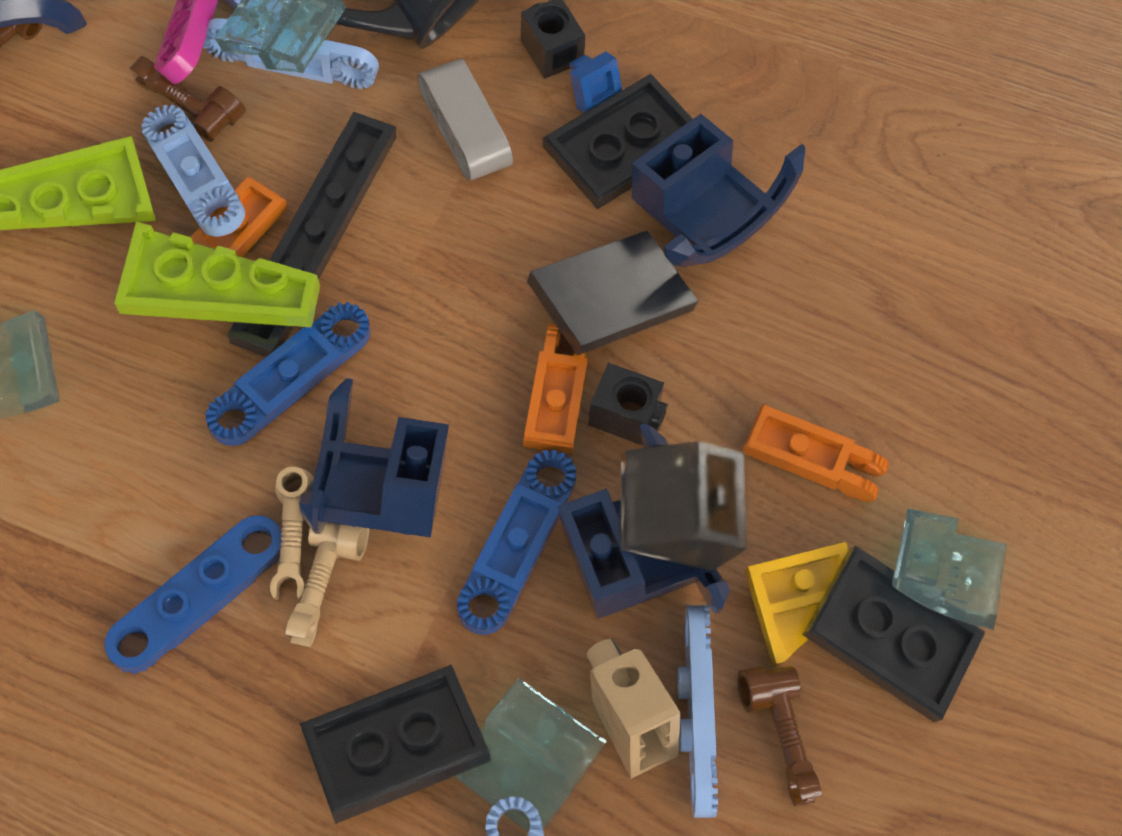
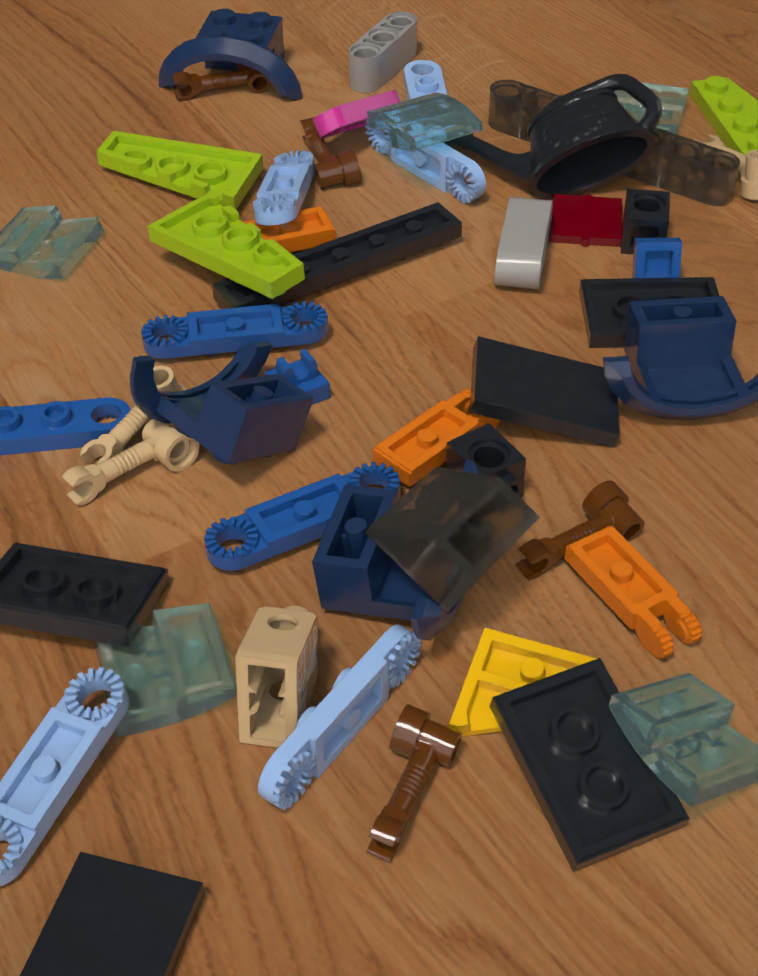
camera: 40 degrees right, 20 degrees down
none -> blue tile [265,349,331,405]
none -> reddish brown brick [515,480,645,580]
none -> dark red piece [550,194,622,247]

